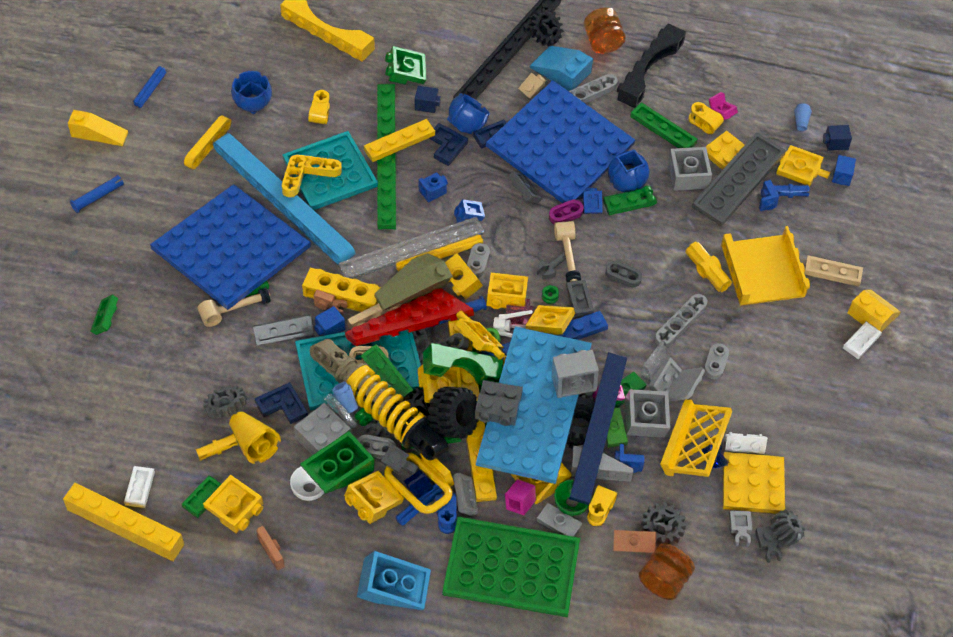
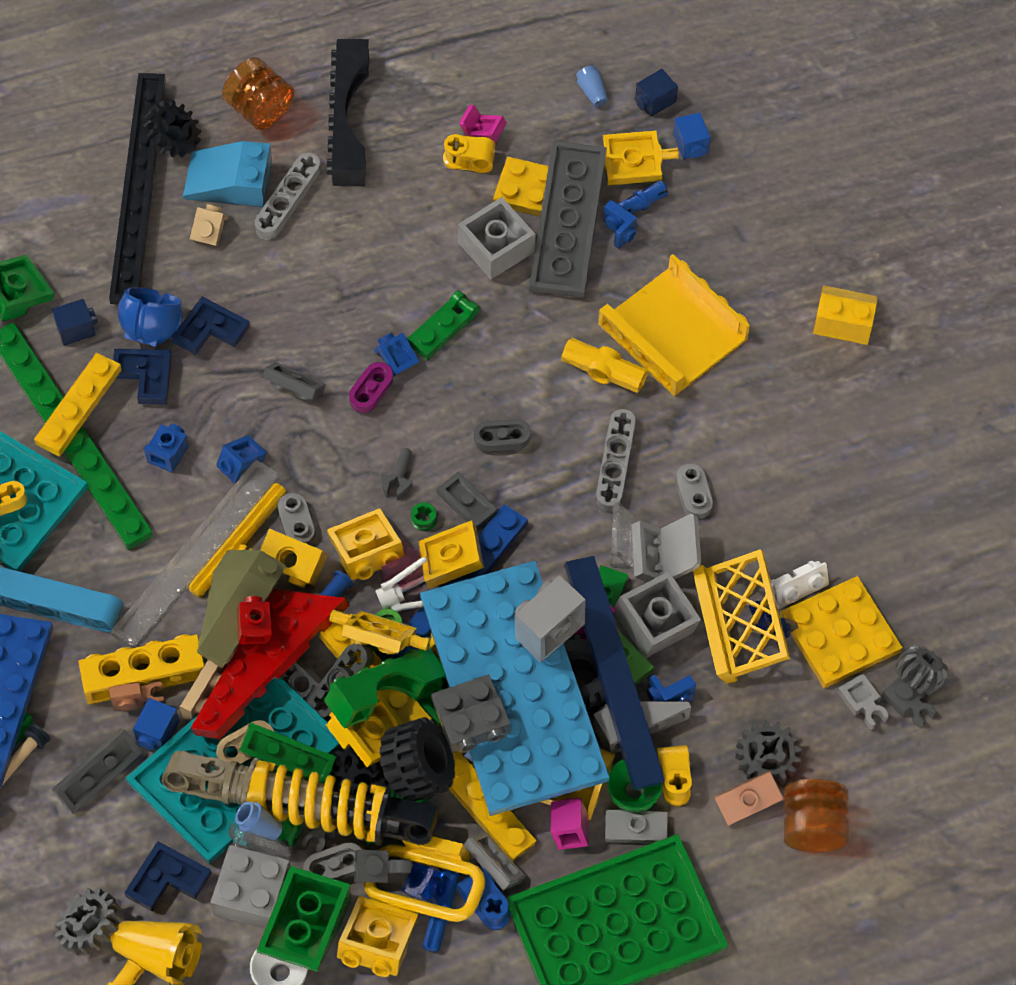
camera: 30 degrees left, 5 degrees up
blue plate [486,80,635,203] -> none
tan piece [554,221,581,282] -> none
blue piece [608,149,650,193] -> none
green plate [630,102,698,148] -> none
tan plate [804,256,863,287] -> none
white plate [843,321,882,359] -> none
none -> red brick [237,596,272,644]

